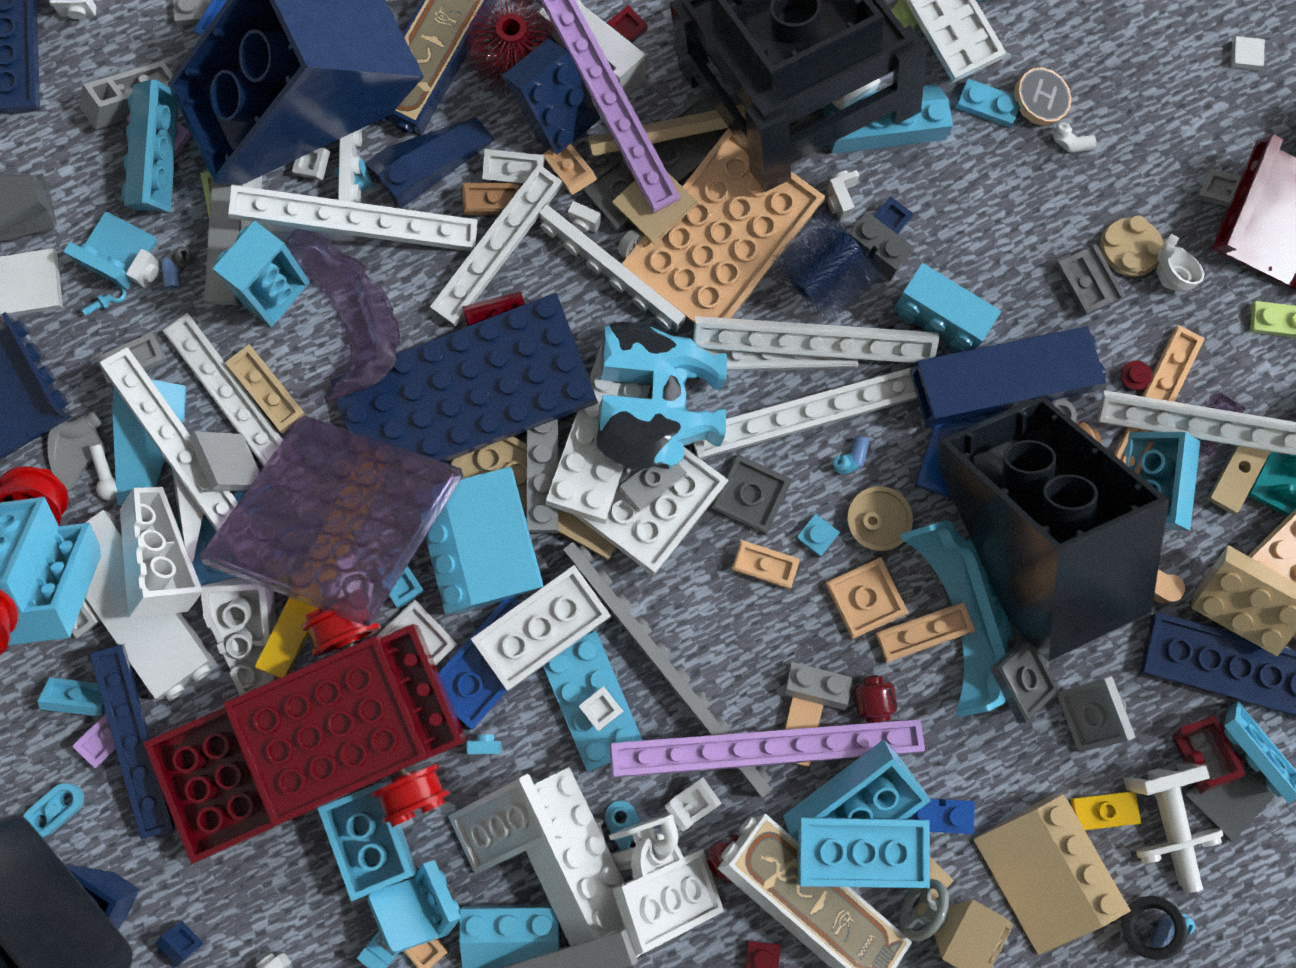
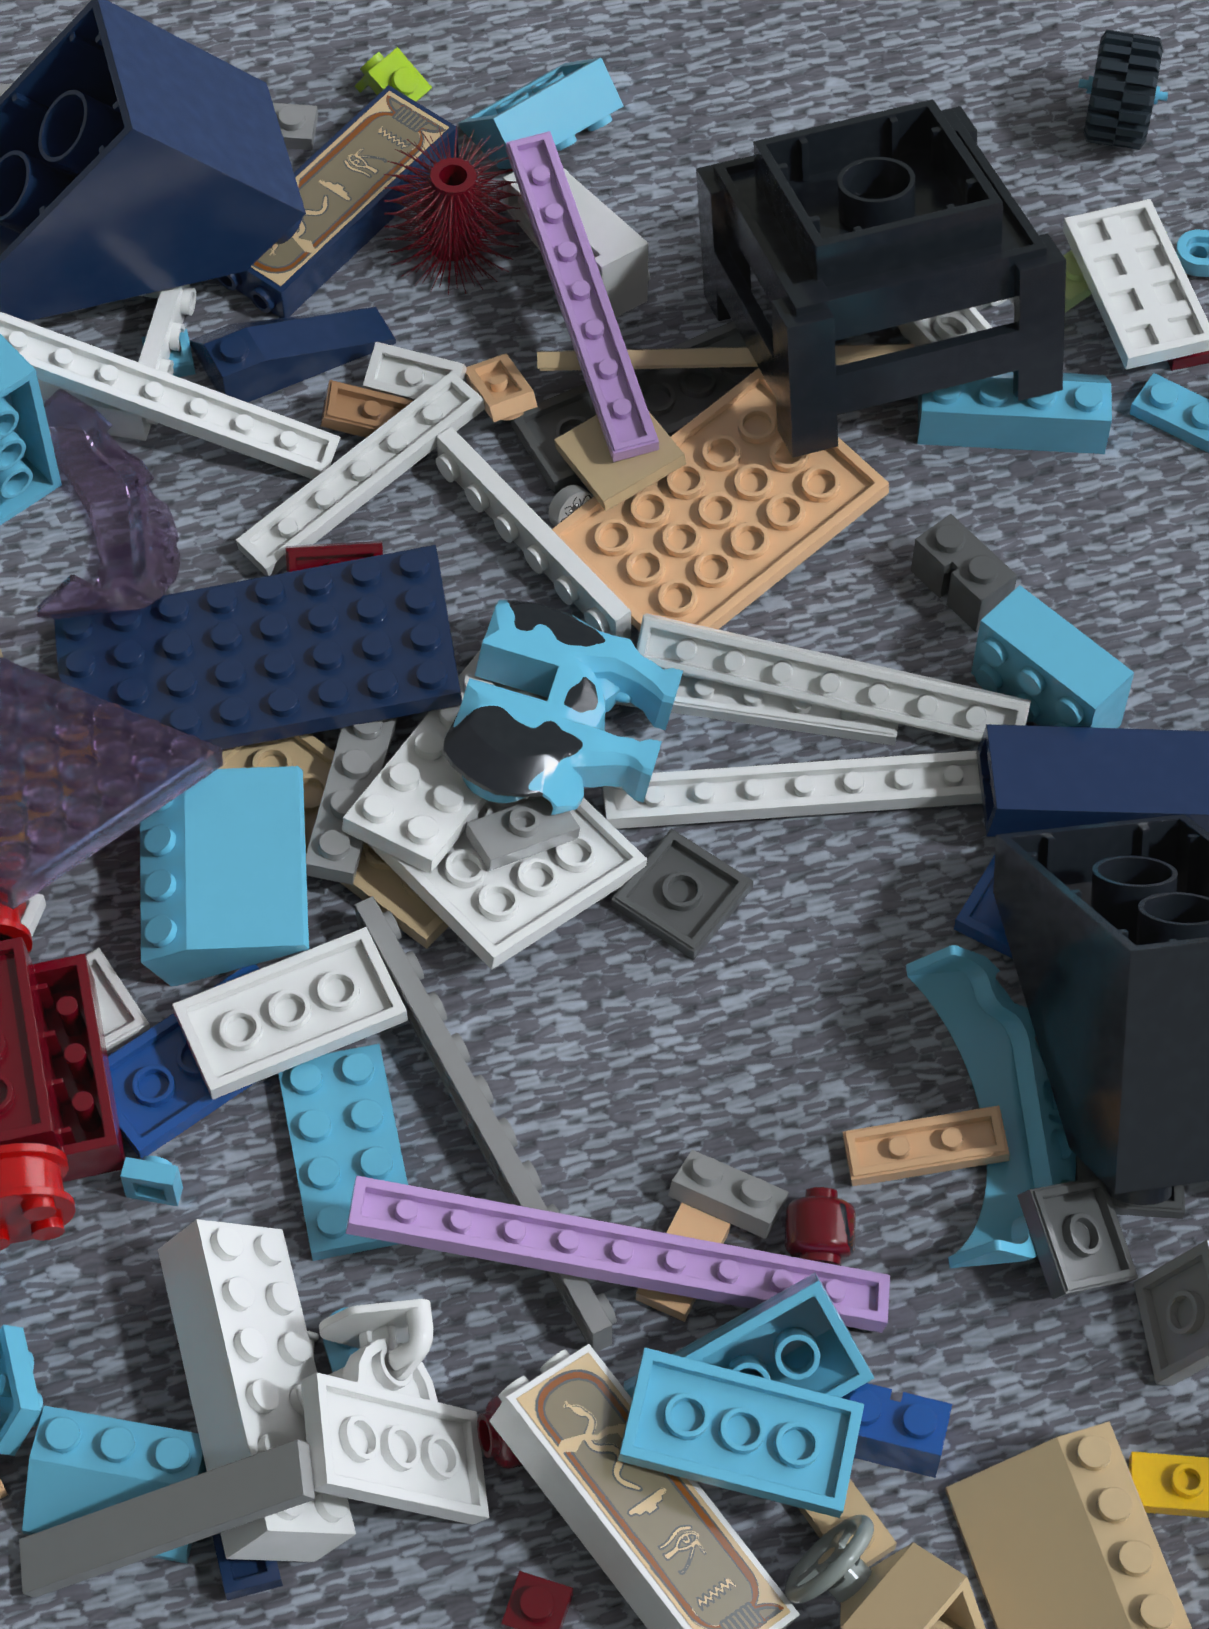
camera: 15 degrees right, 20 degrees down
white plate [292,148,331,180] -> none
medium azure plate [381,564,425,608] -> none
white plate [448,774,557,875] -> none
dark blue brick [502,39,601,155] -> none
white plate [568,201,601,233] -> none
white plate [579,686,623,732] -> none
dark red plate [607,5,648,43] -> none
white bracket [665,777,721,832] -> none
light nougat plate [732,540,800,589] -> none
dark blue piece [772,211,882,323] -> none
medium azure plate [796,513,840,557] -> none
light nougat tile [825,557,908,640] -> none
white bracket [826,170,859,221] -> none
arm [833,436,870,474] -> none
tan piece [847,486,913,551] -> none
dark blue plate [874,196,914,235] -> none

